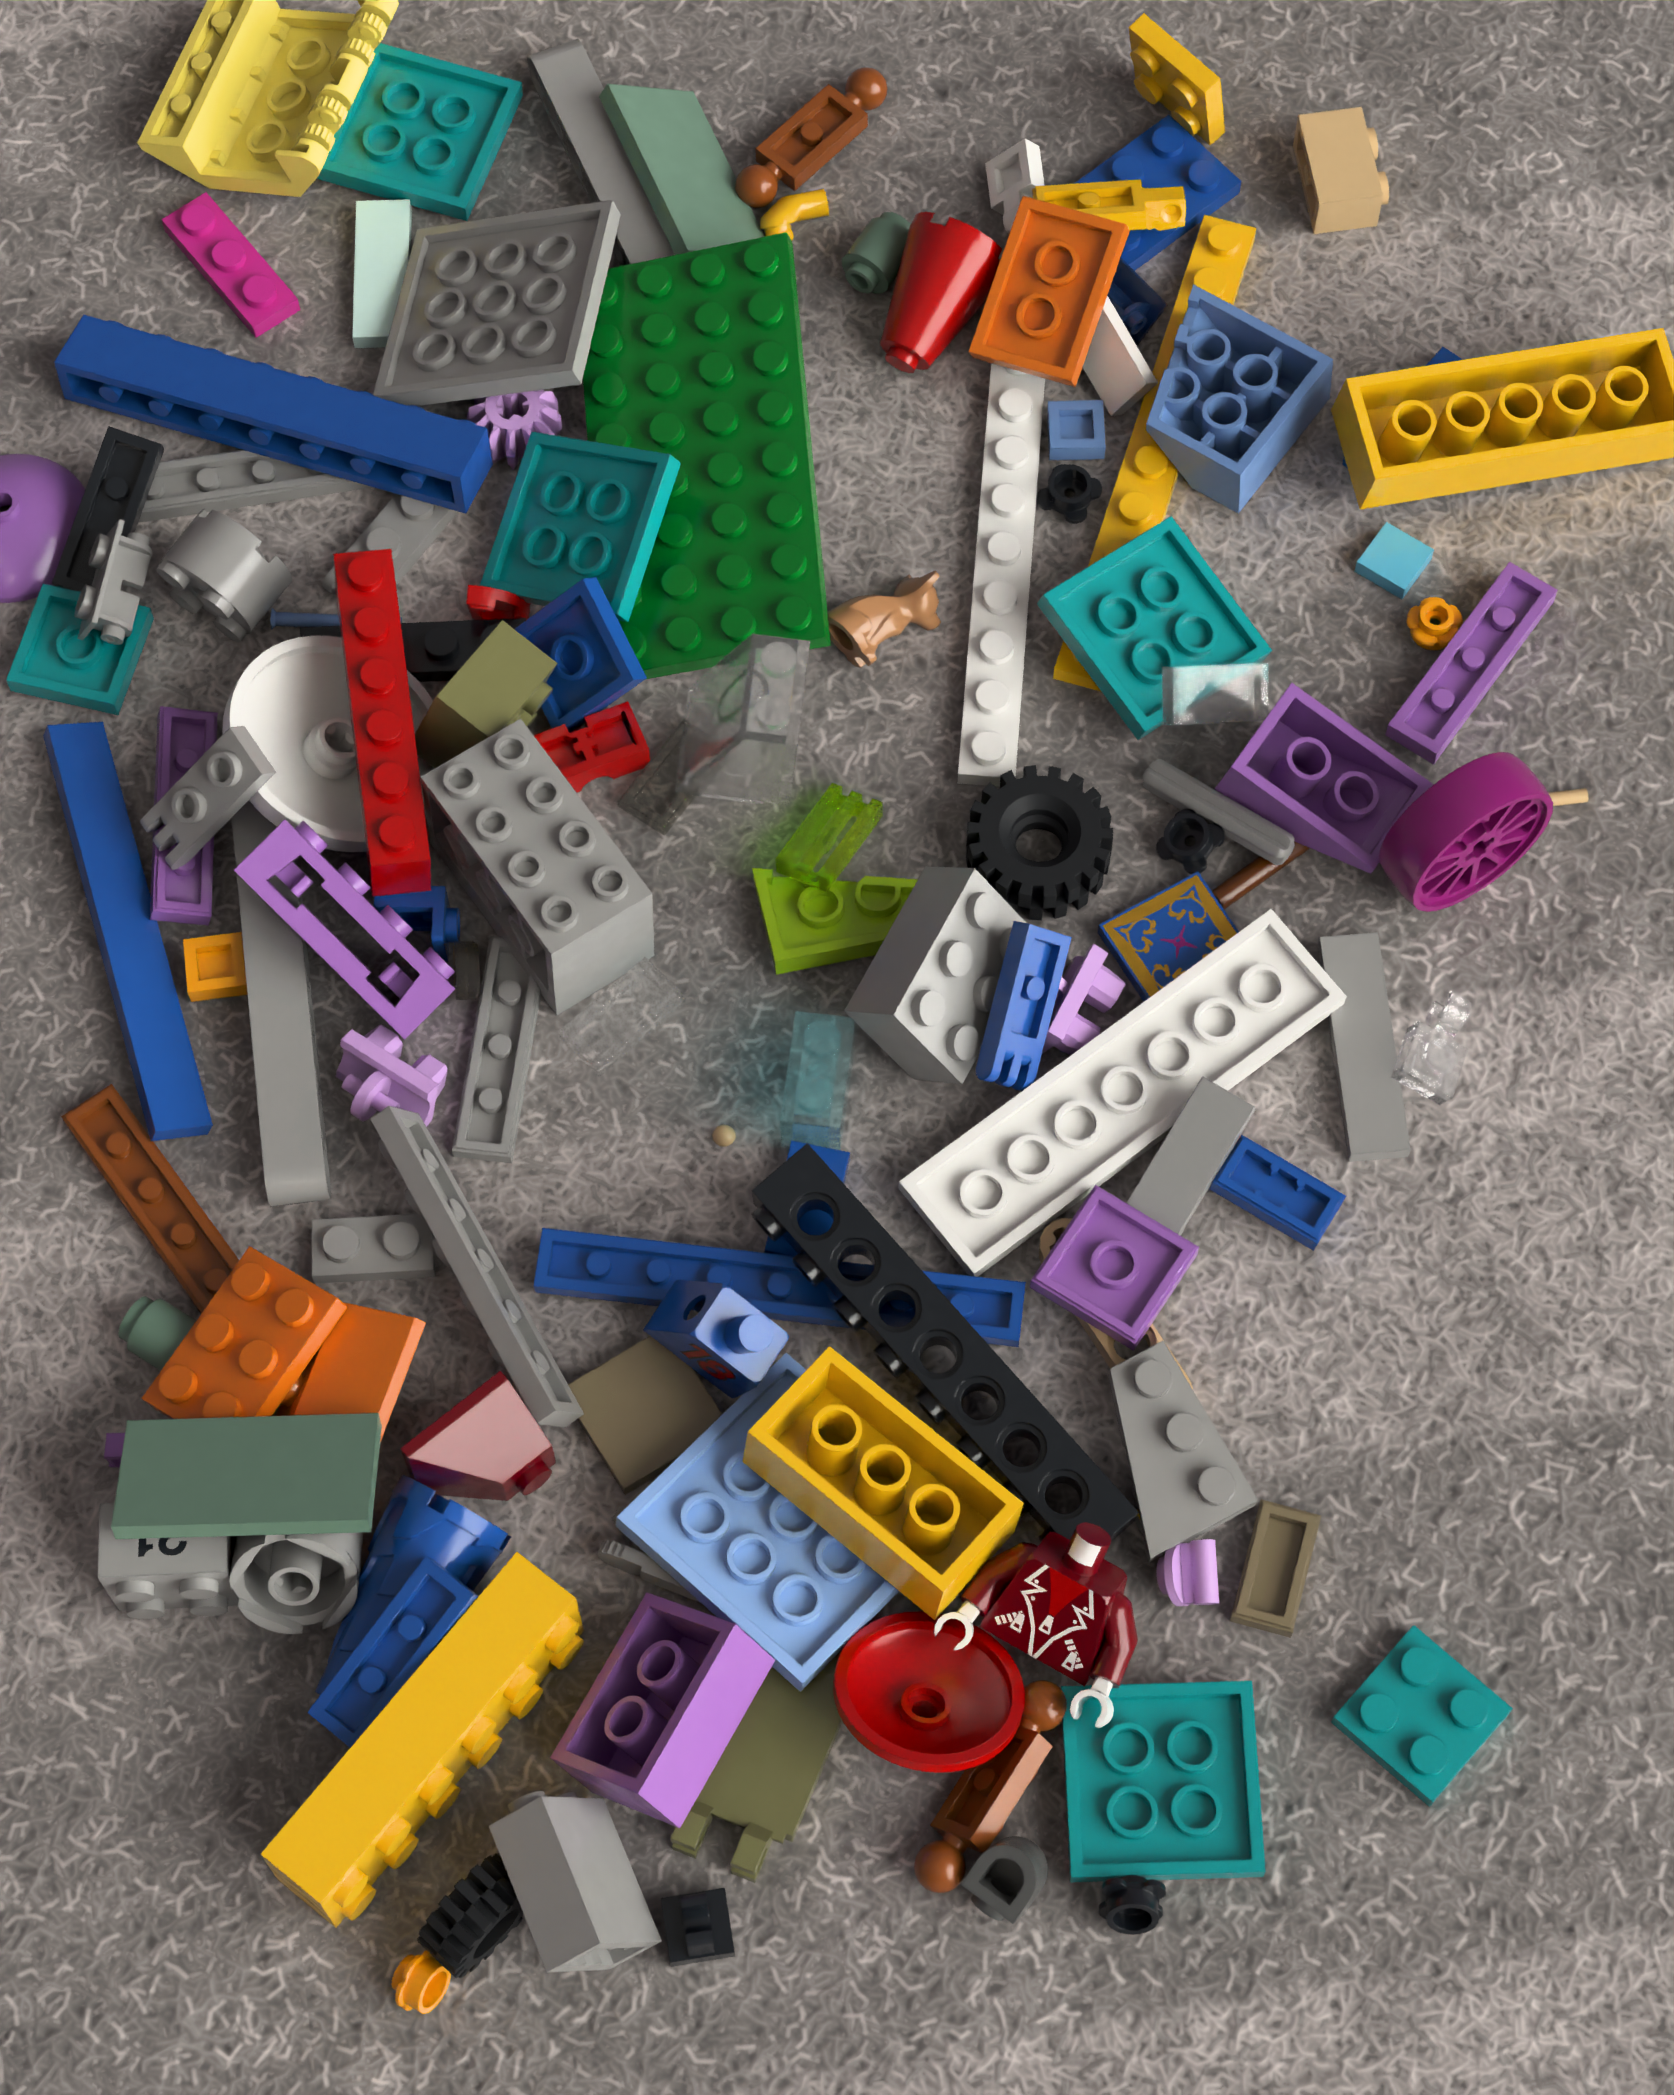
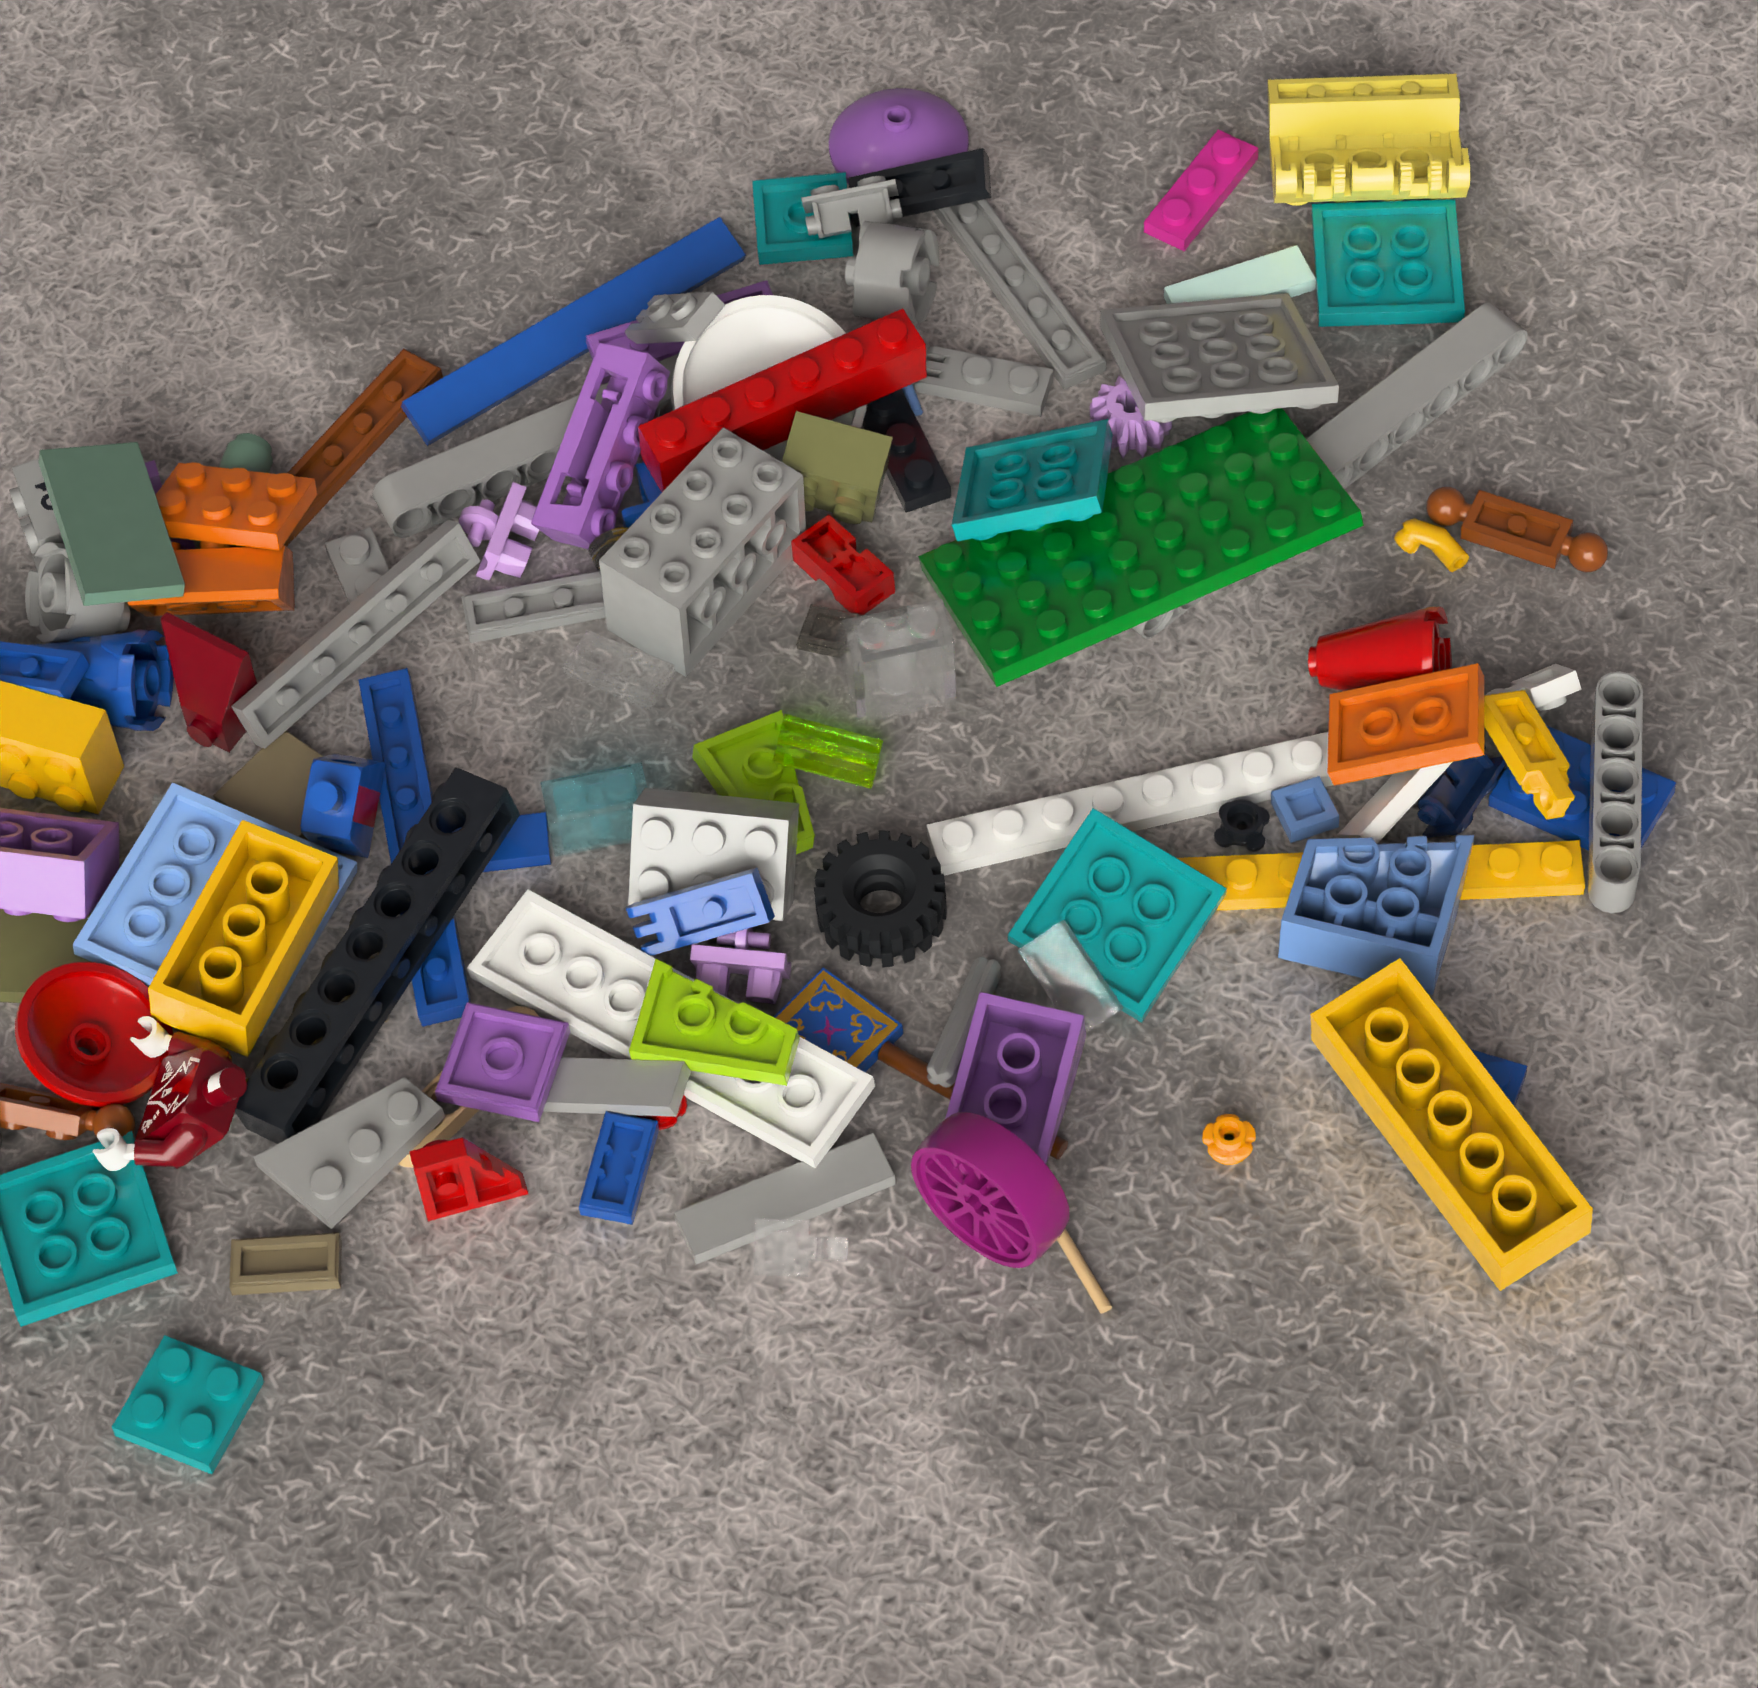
camera: 75 degrees right, 10 degrees down
blue brick [54,315,493,514] -> none
light orange plate [183,932,248,1002] -> none
red tile [466,585,530,620] -> none
blue plate [515,577,647,733] -> none
sand green tile [599,84,765,255] -> none
tan piece [712,1125,736,1147] -> none
medium nougat animal [828,571,941,668] -> none
sand green brick [842,212,911,294] -> none
yellow plate [1128,13,1225,145] -> none
black plate [1156,809,1225,874] -> none
lavender plate [1157,1539,1219,1606] -> none
tan brick [1293,107,1389,234] -> none
medium azure tile [1354,522,1434,599] -> none
medium lavender plate [1385,561,1558,765] -> none
none -> red wing [409,1137,528,1221]
none -> lime wing [629,959,800,1086]
none -> light grey beam [1588,671,1643,913]

